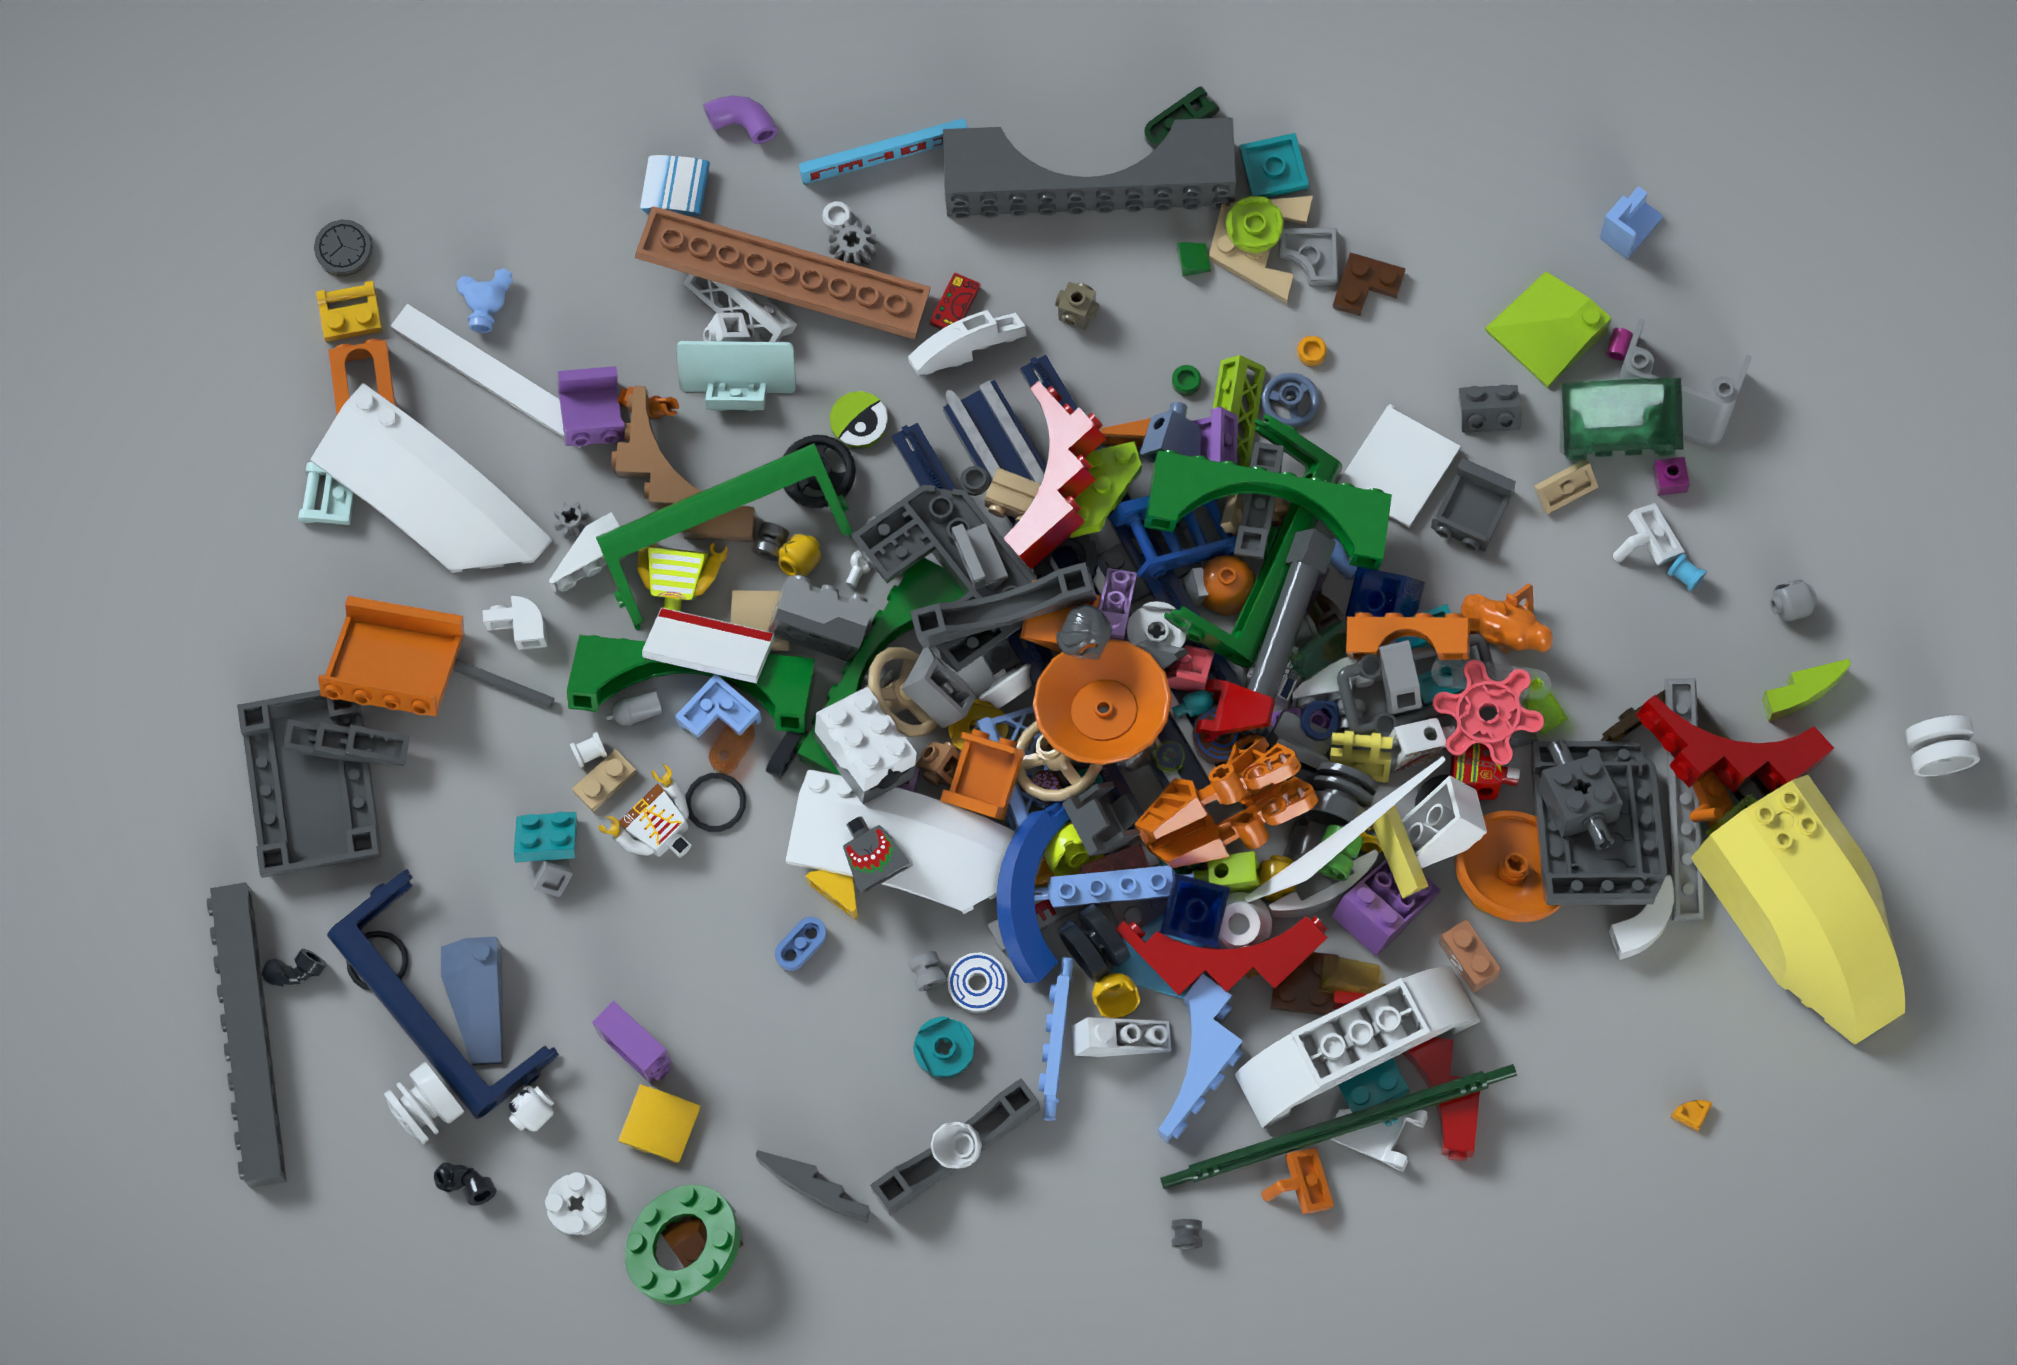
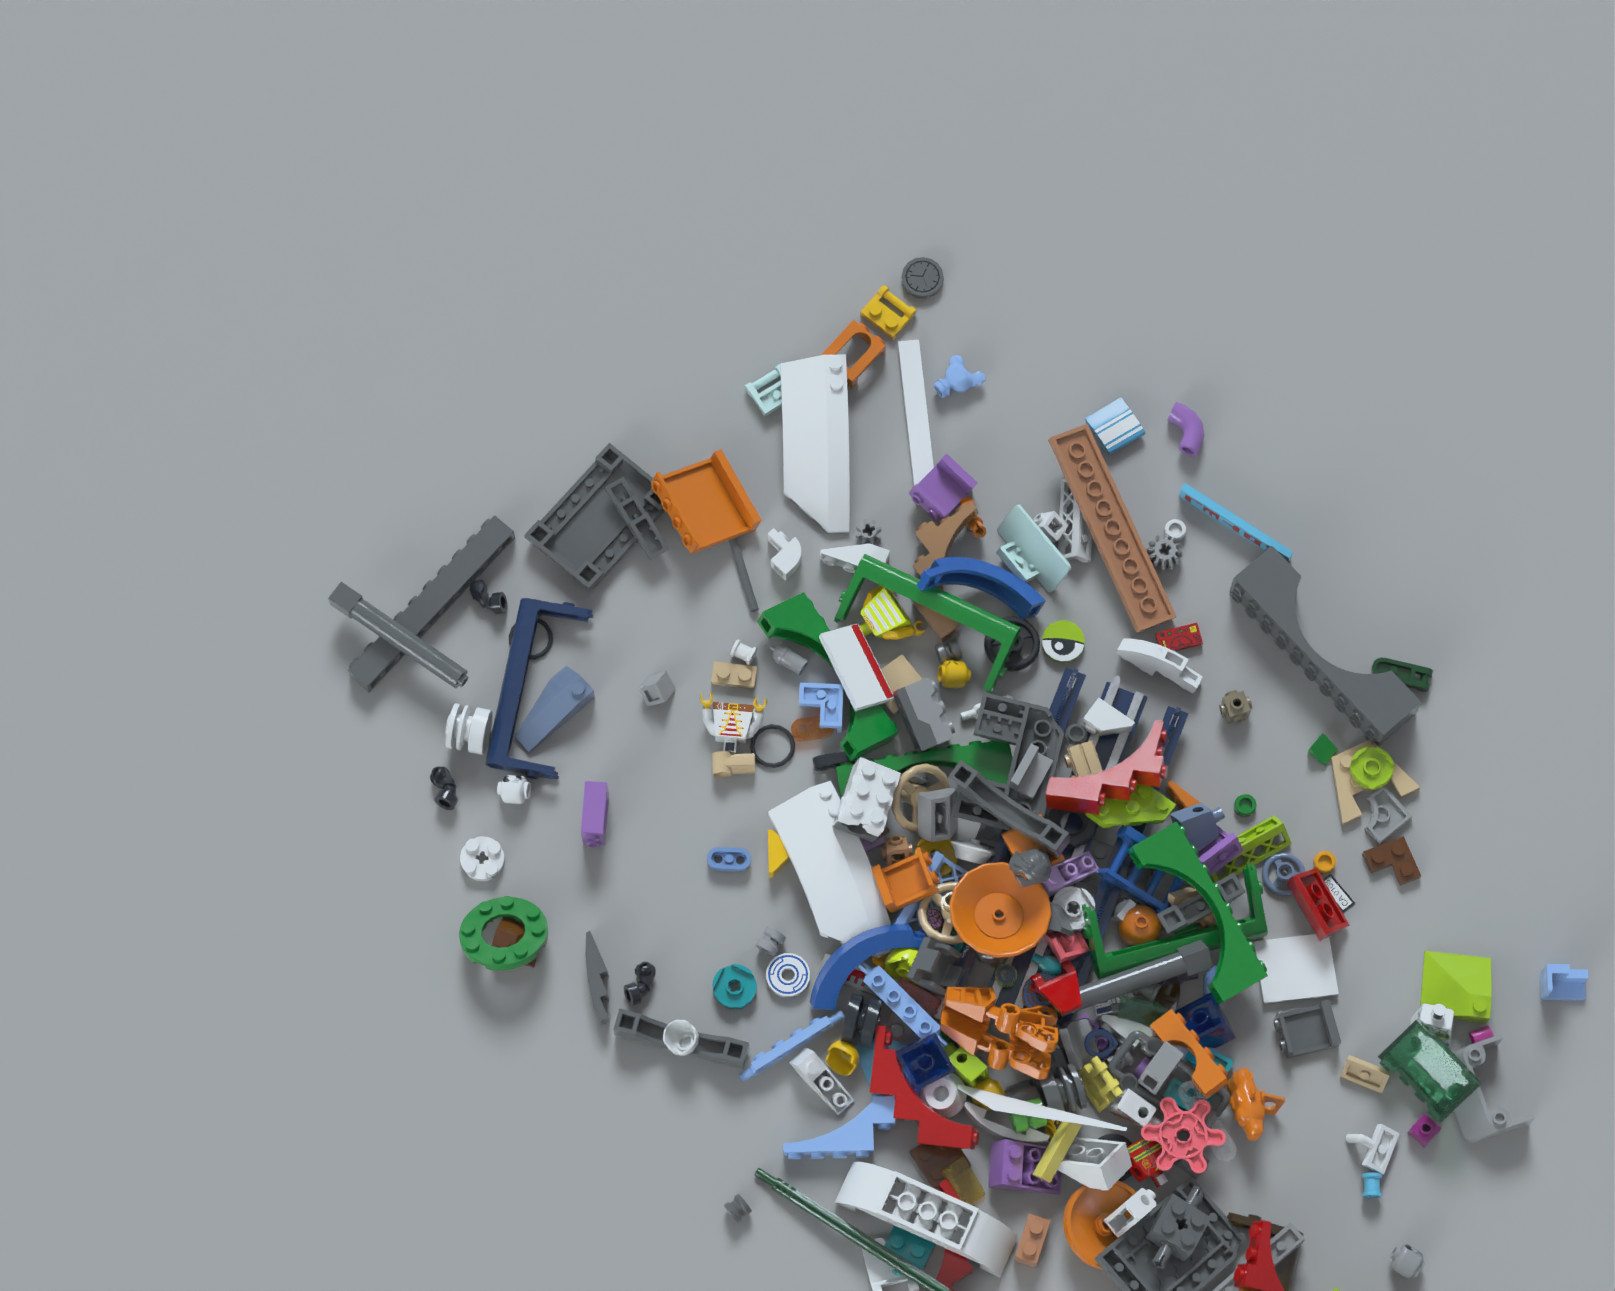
camera: 45 degrees right, 0 degrees up
teal plate [514,812,578,863] -> none
yellow slope [618,1084,701,1164] -> none
dark grey torso [843,816,913,894] -> none
teal plate [1239,133,1309,198] -> none
orange plate [1261,1148,1334,1214] -> none
dark grey bracket [1459,384,1521,432] -> none
clear neon green slope [1523,672,1568,735] -> none
none -> dark grey brick [328,582,469,689]
none -> black arm [624,962,656,1006]
none -> tan piece [712,751,755,778]
none -> blue arch [916,557,1046,620]
none -> white slope [1082,698,1135,736]
none -> white torso [1103,1188,1157,1238]
none -> medium lavender tile [1133,1056,1151,1079]
none -> red slope [1287,868,1350,941]
none -> white sticker [1323,874,1355,913]
none -> white torso [1408,1003,1454,1047]

